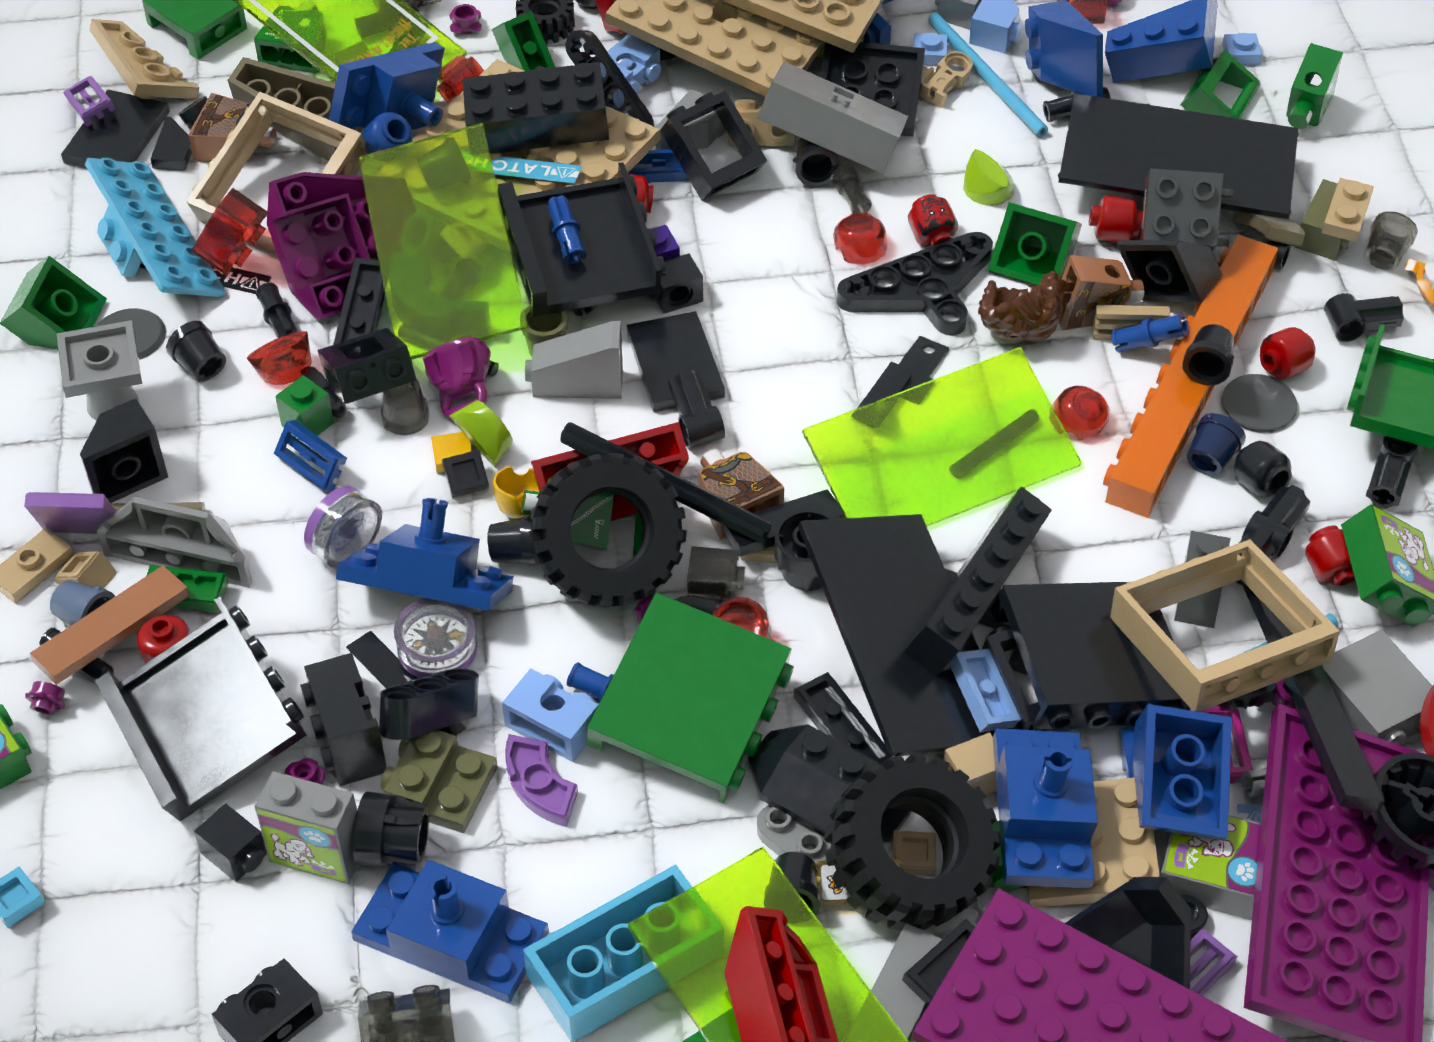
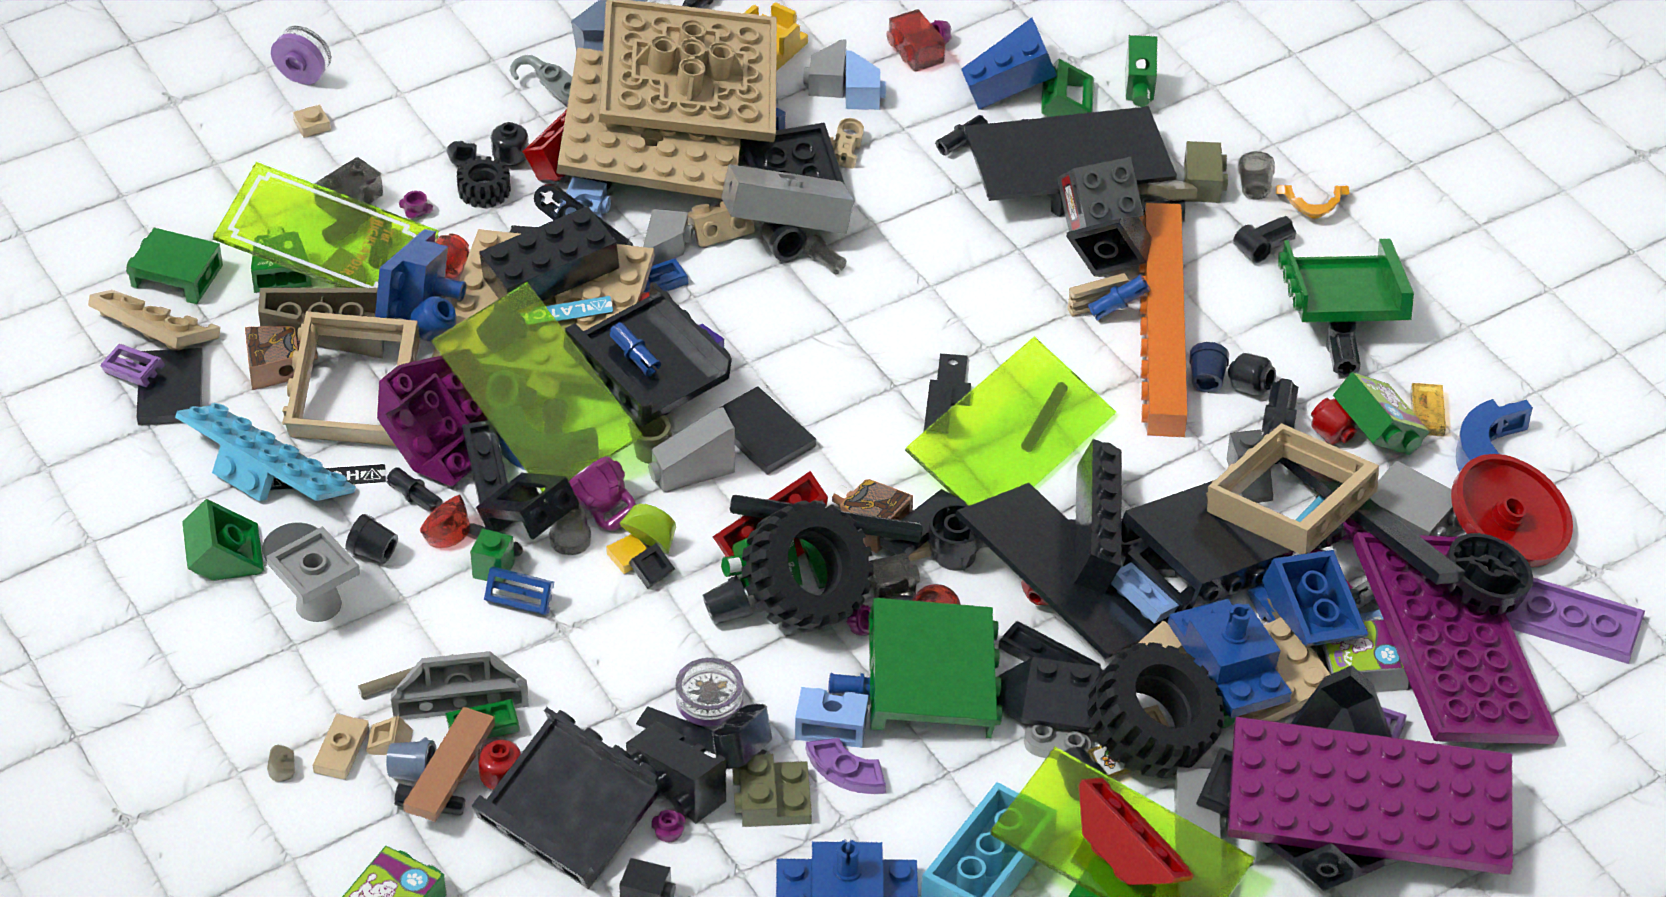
camera: 25 degrees left, 5 degrees down
medium lavender tile [24,492,116,534] -> none
magenta plate [25,681,66,715] -> none
black slope [80,398,168,503] -> none
black tile [150,117,192,170] -> none
black tile [178,96,208,125] -> none
clear red brick [191,188,267,276] -> none
brick [254,771,358,884] -> none
clear piece [304,486,382,569] -> none
blue brick [336,498,514,611] -> none
black piece [353,791,430,868] -> none
green slope [491,11,555,71] -> none
yellow hair [492,466,539,519] -> none
black brick [649,253,703,314] -> none
black window [660,90,767,201] -> none
black piece [668,370,725,448] -> none
clear red hair [833,213,888,264] -> none
black beam [837,232,993,335] -> none
red head [907,194,958,246] -> none
light blue plate [914,33,947,65] -> none
medium azure piece [928,12,1048,137] -> none
lime piece [963,149,1015,205] -> none
reddish brown hair [978,271,1065,343] -> none
green slope [988,202,1082,285] -> none
blue slope [1025,0,1103,97] -> none
clear red hair [1048,385,1110,440] -> none
nougat torso [1059,255,1144,330] -> none
red head [1088,195,1142,243] -> none
black piece [1182,324,1234,386] -> none
light blue plate [1222,33,1262,65] -> none
dark grey piece [1222,374,1297,431] -> none
red head [1260,327,1316,380] -> none
tan plate [1322,177,1374,242] -> none

